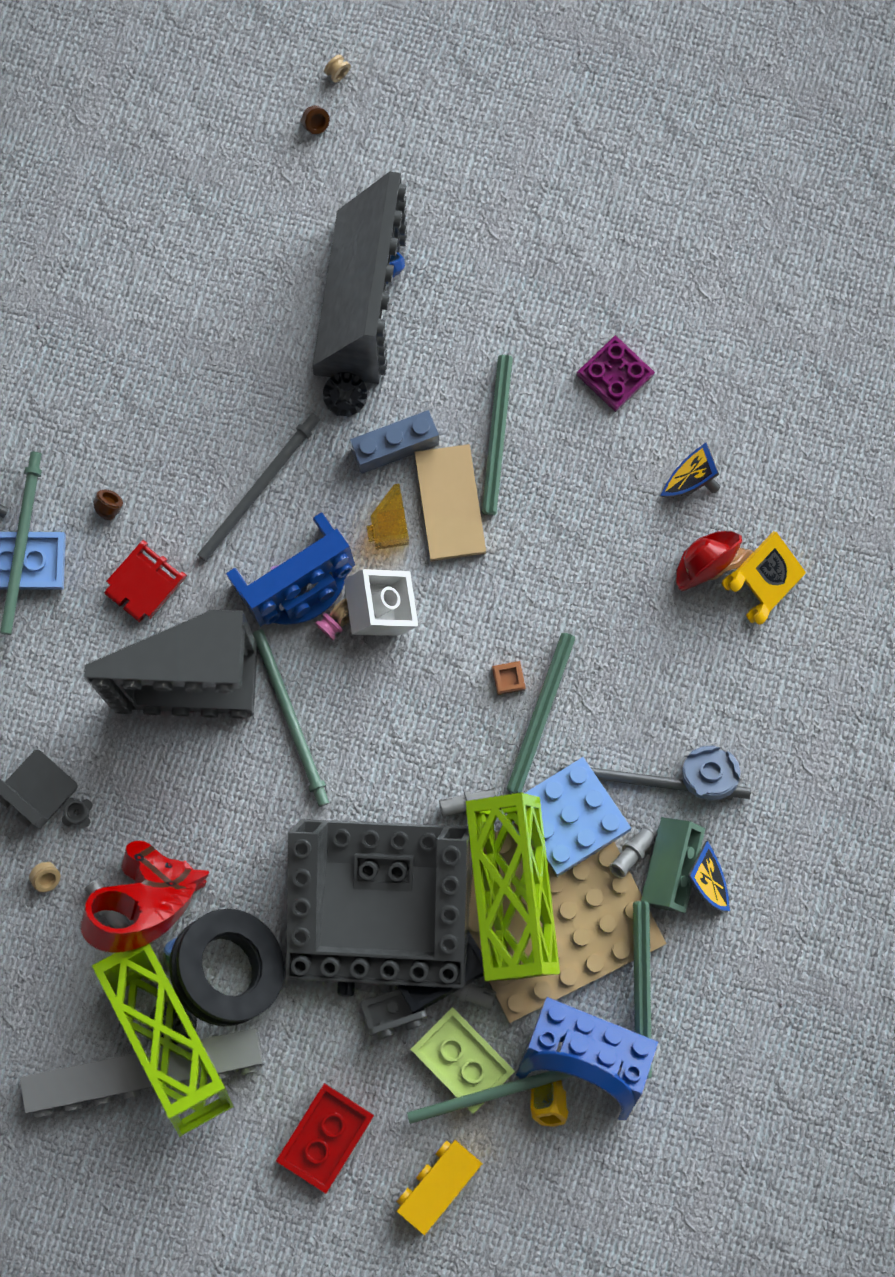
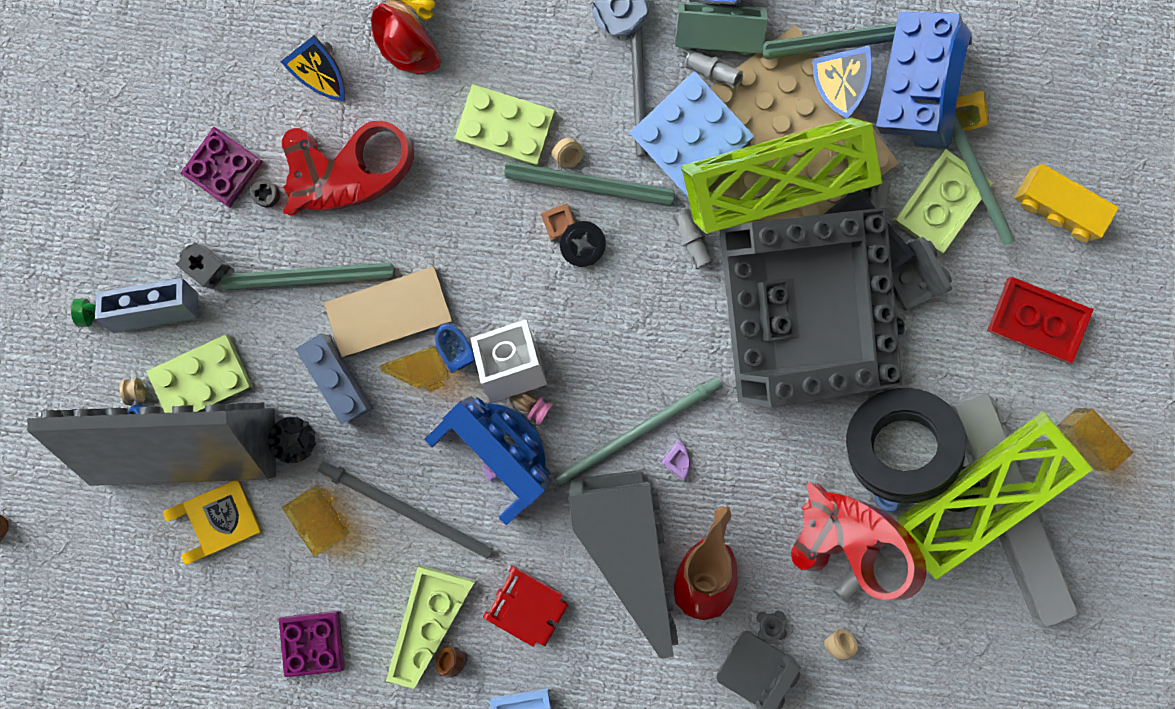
camera: 95 degrees left, 10 degrees up
none -> green tile [71,298,96,328]
none -> sand blue brick [95,278,198,333]
none -> tan bush [119,378,145,406]
none -> yellowish green plate [146,334,253,413]
none -> yellow flag [163,481,262,565]
none -> dark grey brick [176,242,231,289]
none -> black bush [250,180,280,208]
none -> magenta tile [278,610,345,678]
none -> red animal [282,121,414,216]
none -> clear yellow brick [282,485,350,557]
none -> yellowish green wing [386,565,476,689]
none -> rock [435,323,476,373]
none -> yellowish green plate [454,84,555,167]
none -> tan tile [551,138,583,168]
none -> black gear [559,220,606,267]
none -> lavender tile [660,440,690,481]
none -> hat [673,506,738,620]
none -> shield [812,46,872,119]
none -> clear yellow brick [1057,408,1134,473]

